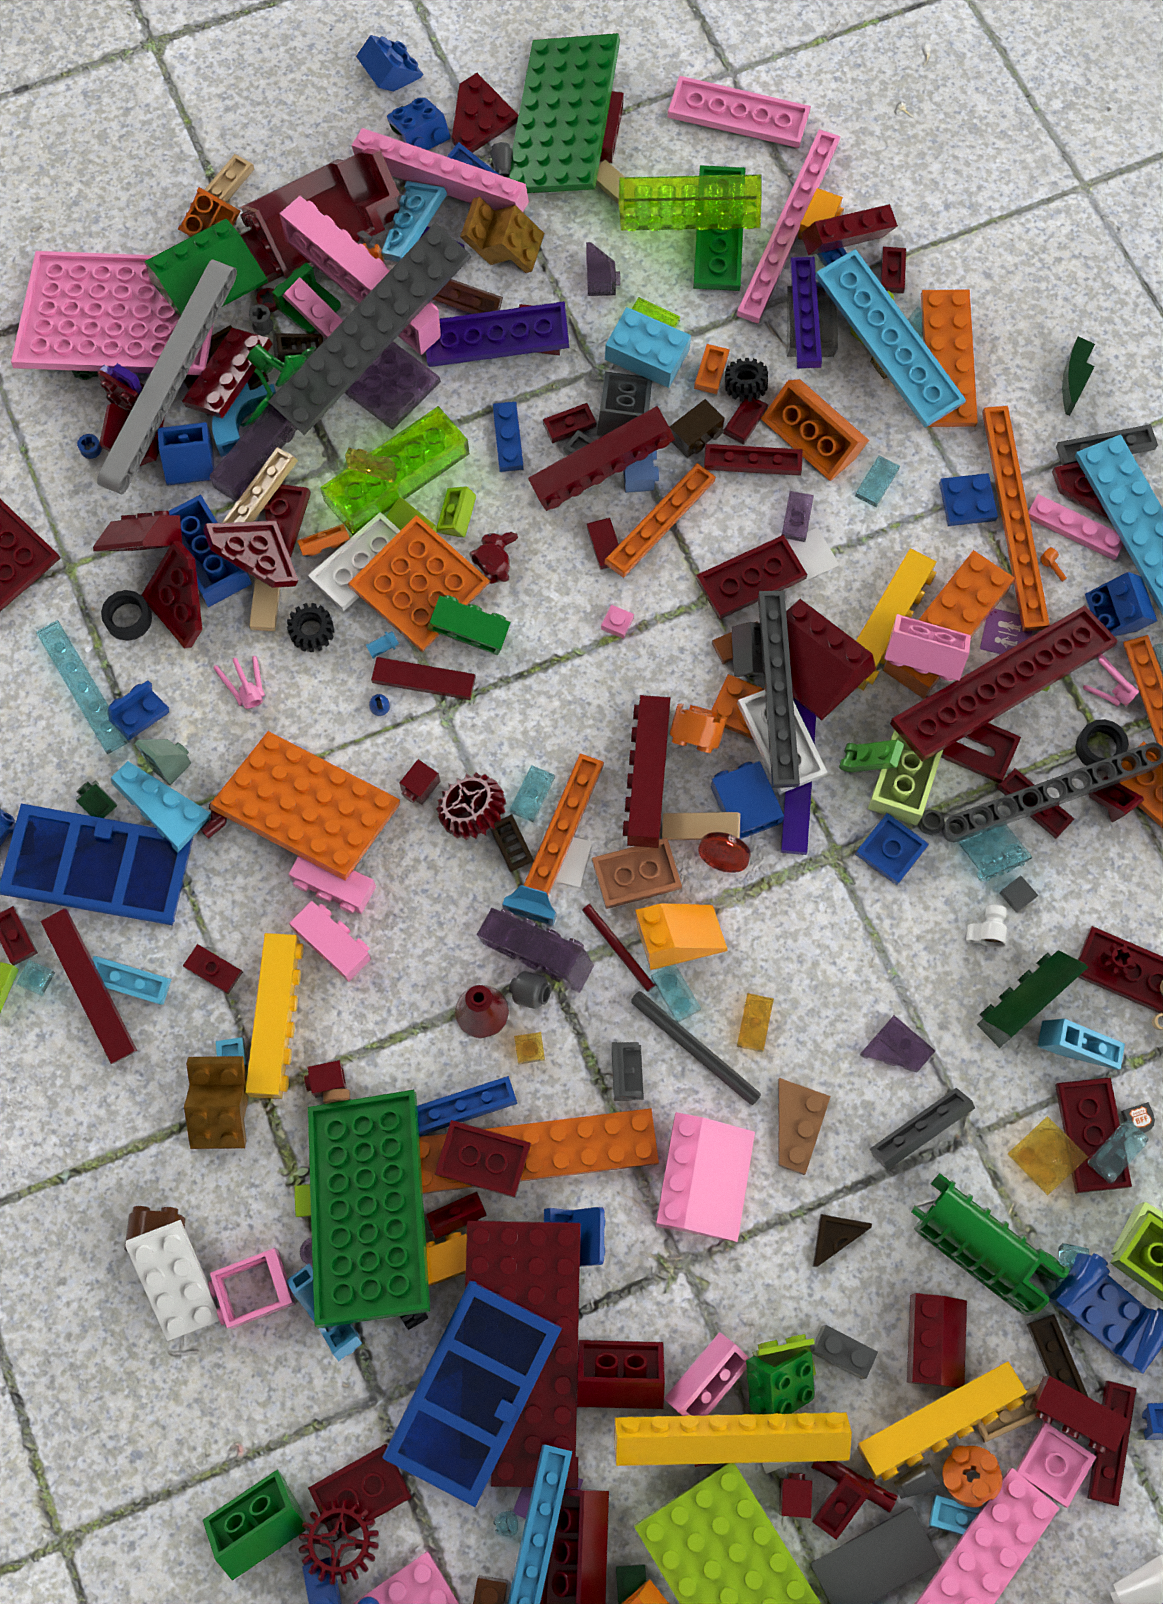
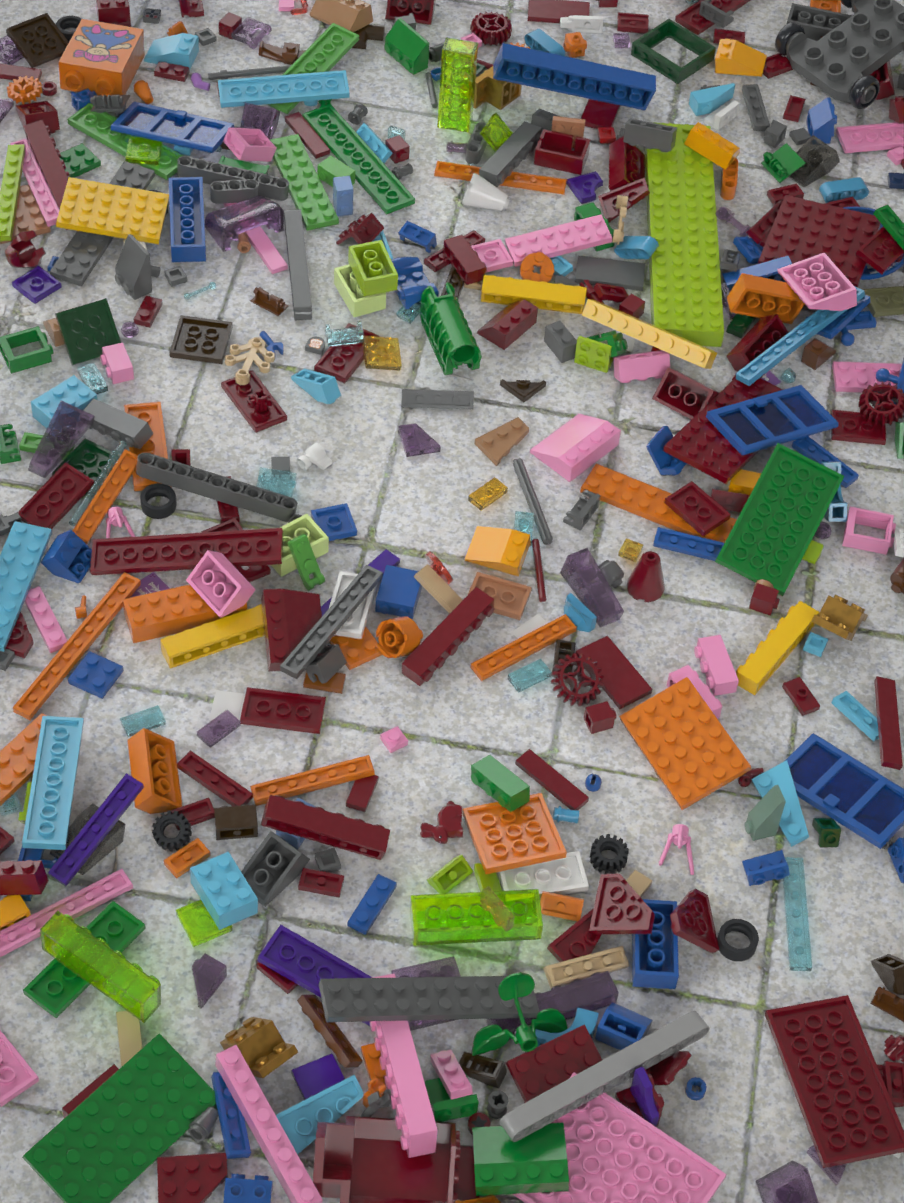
camera: 150 degrees left, 20 degrees down
dark red slope [93,511,182,552] -> none
dark green slope [977,950,1088,1048] -> none
none -> dark red tile [575,635,653,709]
none -> blue plate [792,436,859,488]

